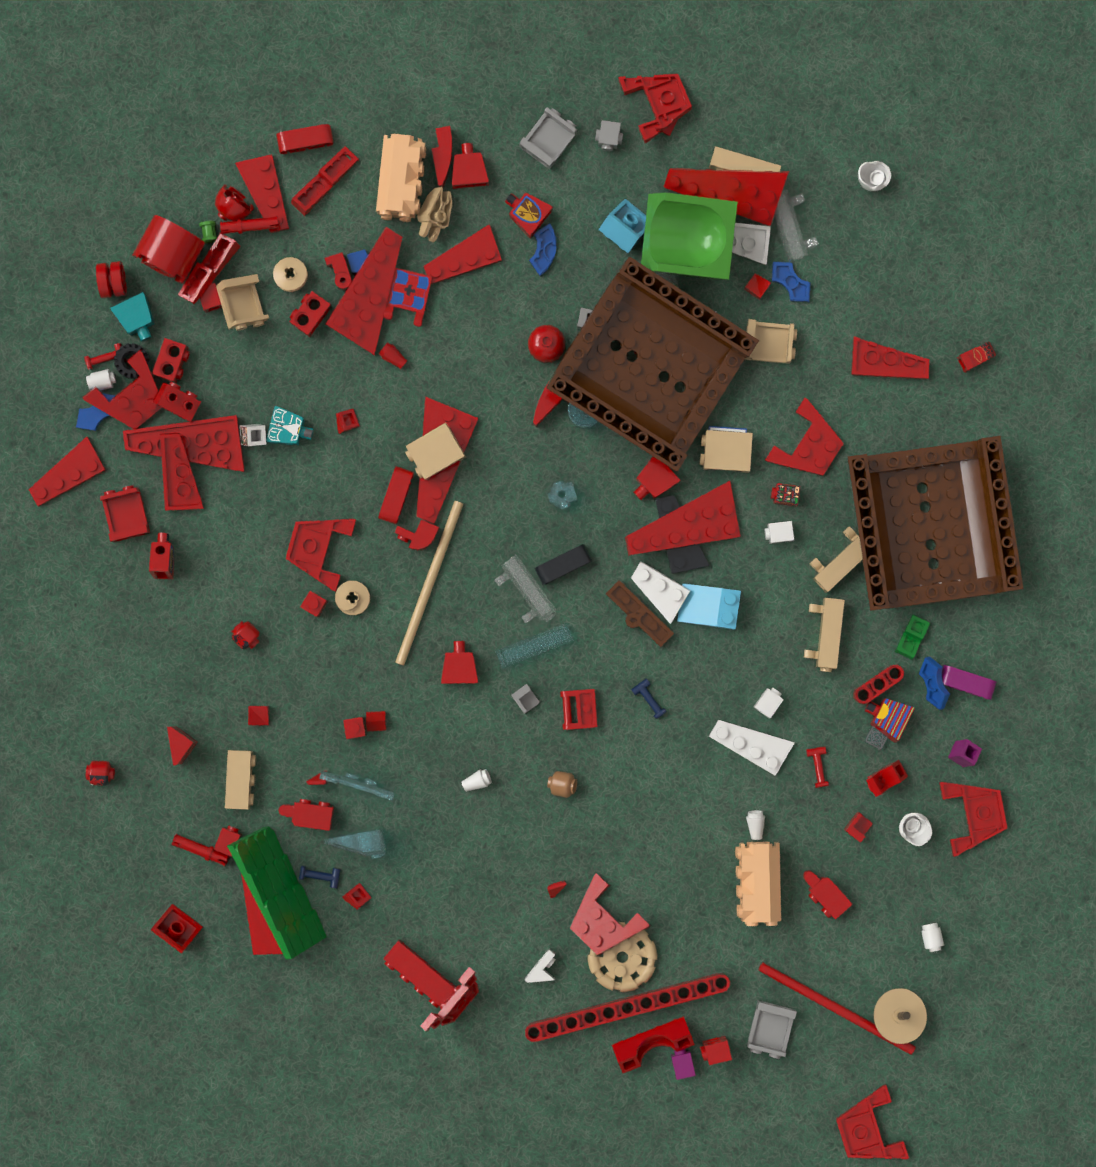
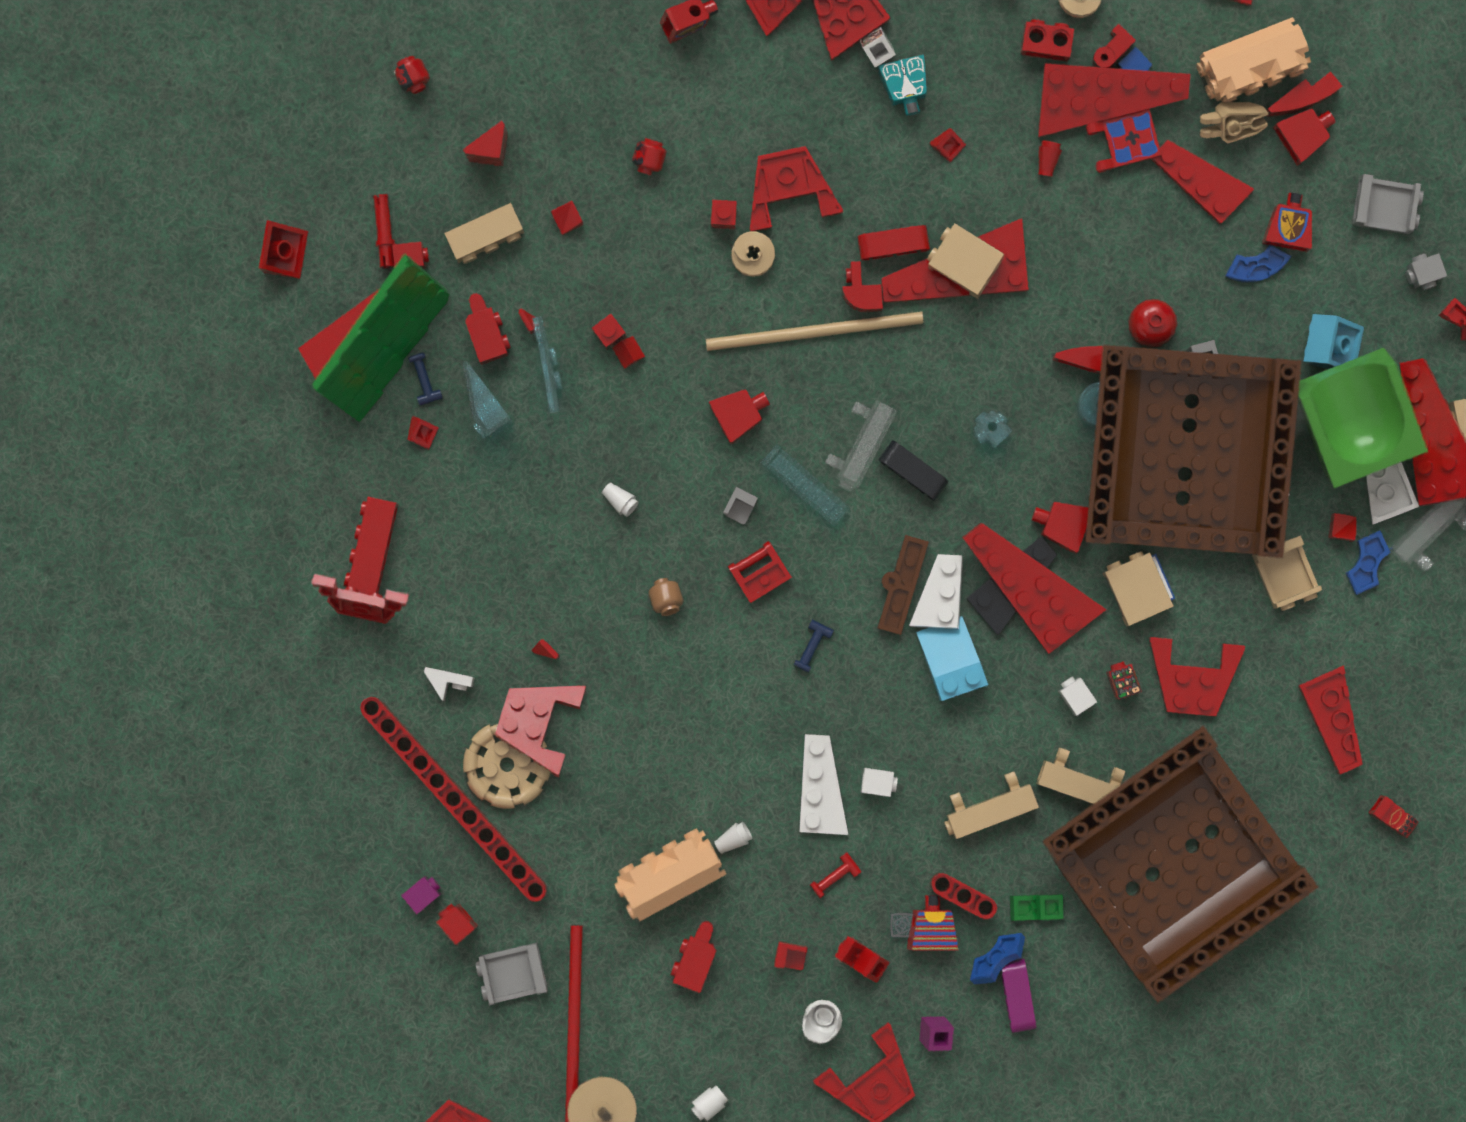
camera: 60 degrees right, 0 degrees up
red arch [612,1016,695,1073] -> none

